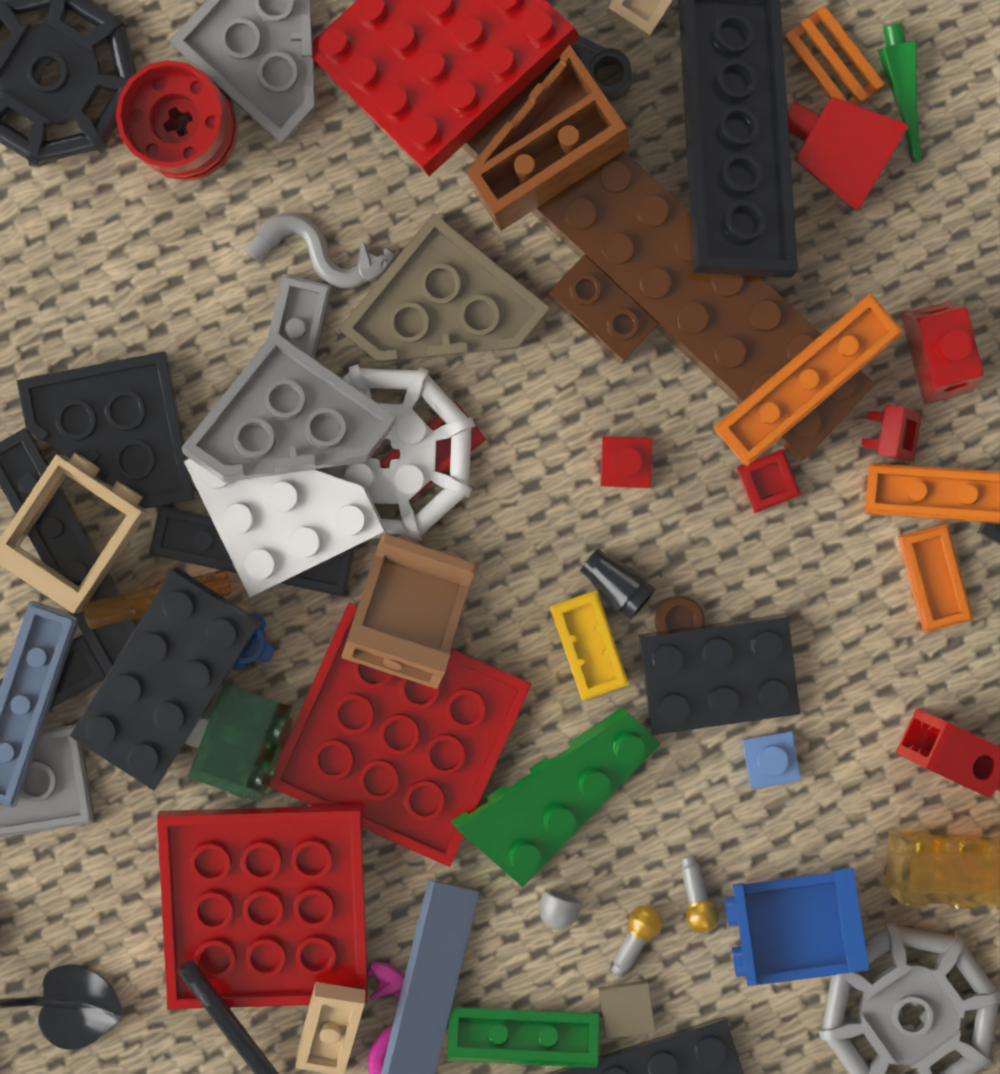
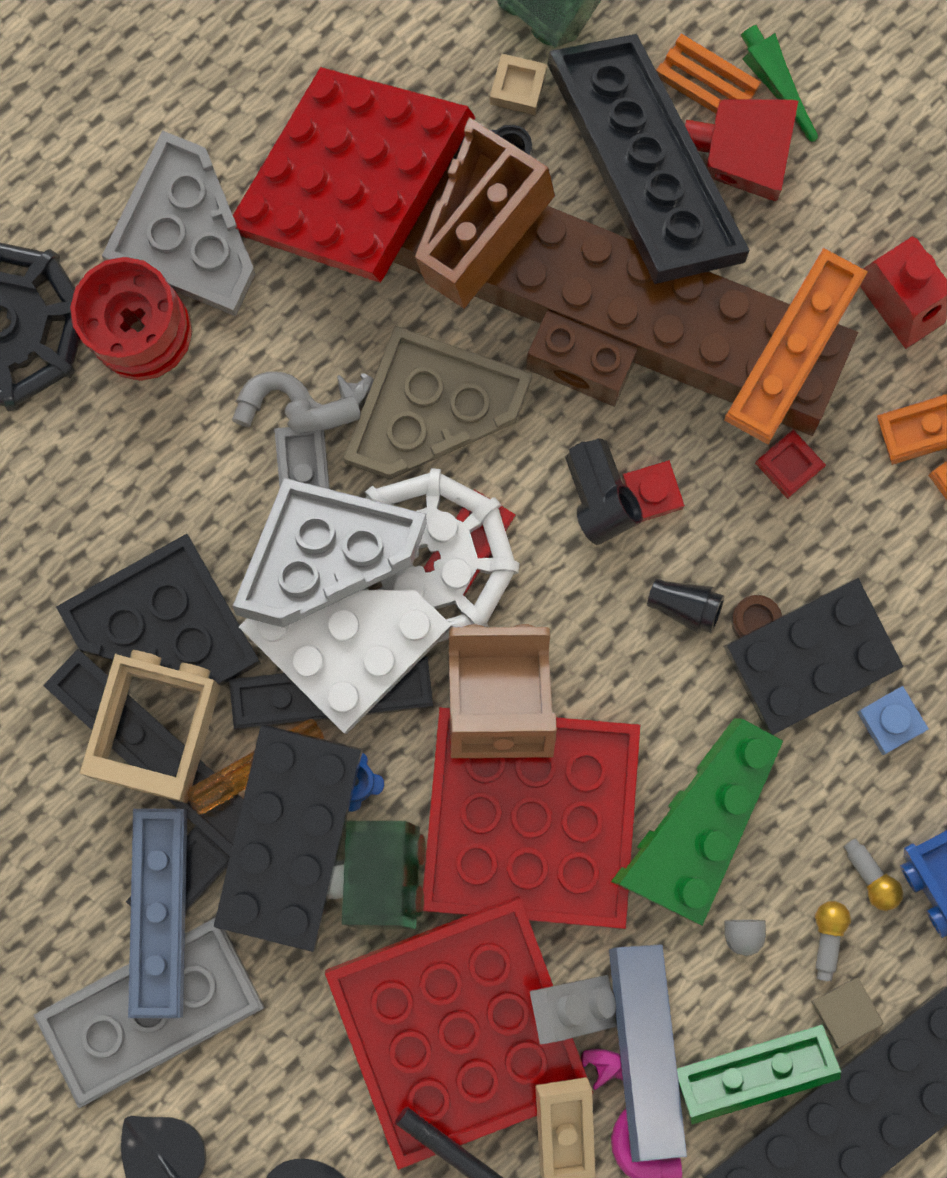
camera: 15 degrees left, 10 degrees down
yellow plate [549,590,629,701] -> none
red tile [861,405,922,463] -> none
none -> light grey arm [285,396,360,434]
none -> light grey plate [530,975,617,1044]
none -> black piece [565,438,643,545]

